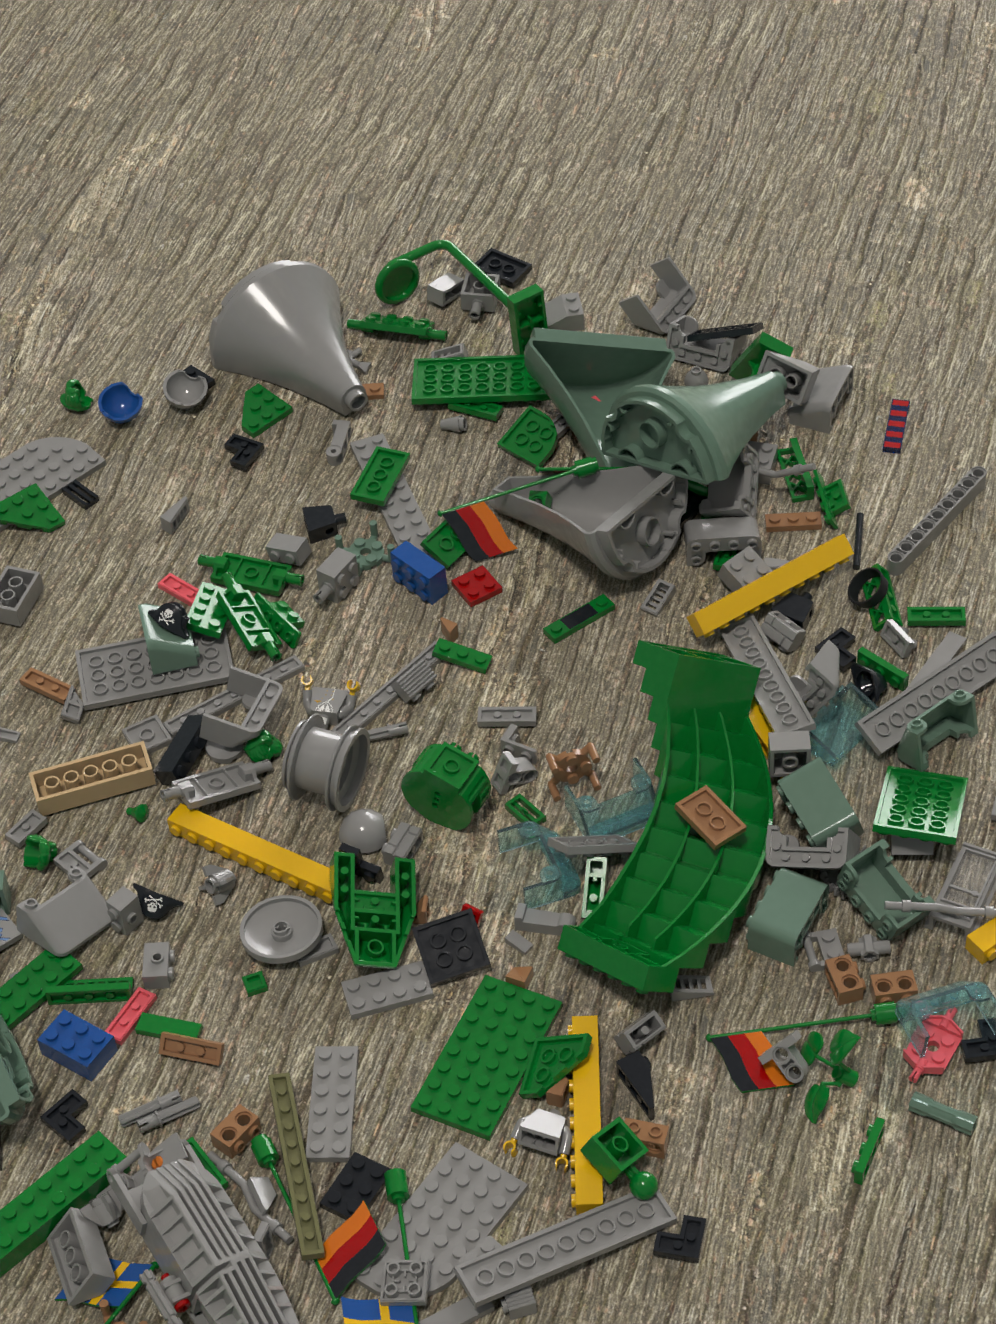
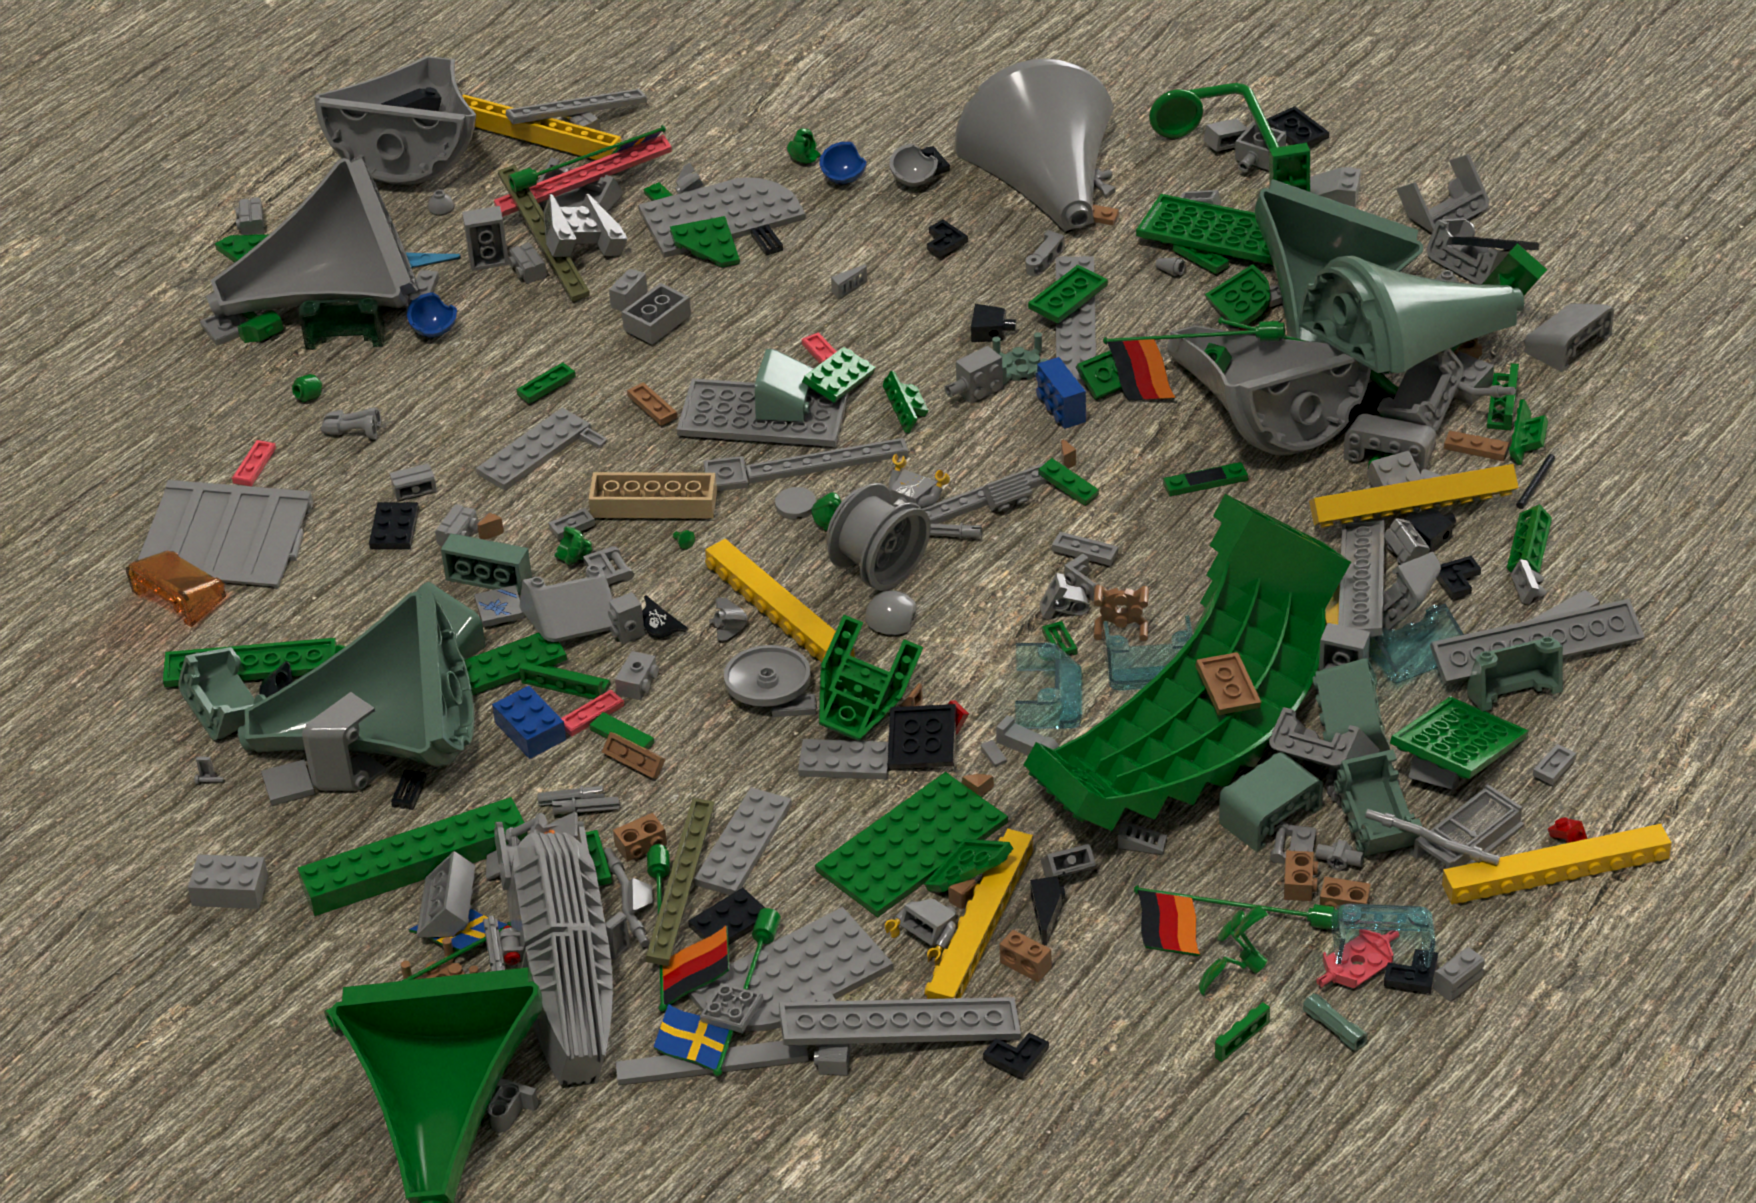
camera: 20 degrees right, 5 degrees down
black plate [40,1089,88,1146] -> none
light grey tile [59,685,84,724] -> none
light grey brick [79,1189,121,1229] -> none
black hat [148,602,190,639] -> none
black brick [153,715,208,785] -> none
light grey plate [160,759,272,809] -> none
green plate [198,552,305,597] -> none
light grey windscreen [199,666,283,748] -> none
green plate [215,572,282,661] -> none
green plate [241,383,293,438] -> none
green tile [242,971,268,997] -> none
light grey brick [266,532,312,566] -> none
black plate [339,842,384,884] -> none
green plate [347,312,448,341] -> none
light grey brick [381,822,424,866] -> none
green piece [401,741,491,830] -> none
red plate [451,565,503,607] -> none
light grey plate [547,834,637,858] -> none
green brick [580,1117,658,1200] -> none
slope [581,857,609,918] -> none
light grey slope [640,579,676,617] -> none
light grey slope [757,350,820,405] -> none
light grey tile [758,1030,809,1083] -> none
black tyre [847,567,888,609] -> none
black hat [850,662,887,705] -> none
green plate [857,647,909,692] -> none
tile [882,399,910,454] -> none
light grey beam [887,466,987,576] -> none
green plate [907,607,966,626] -> none

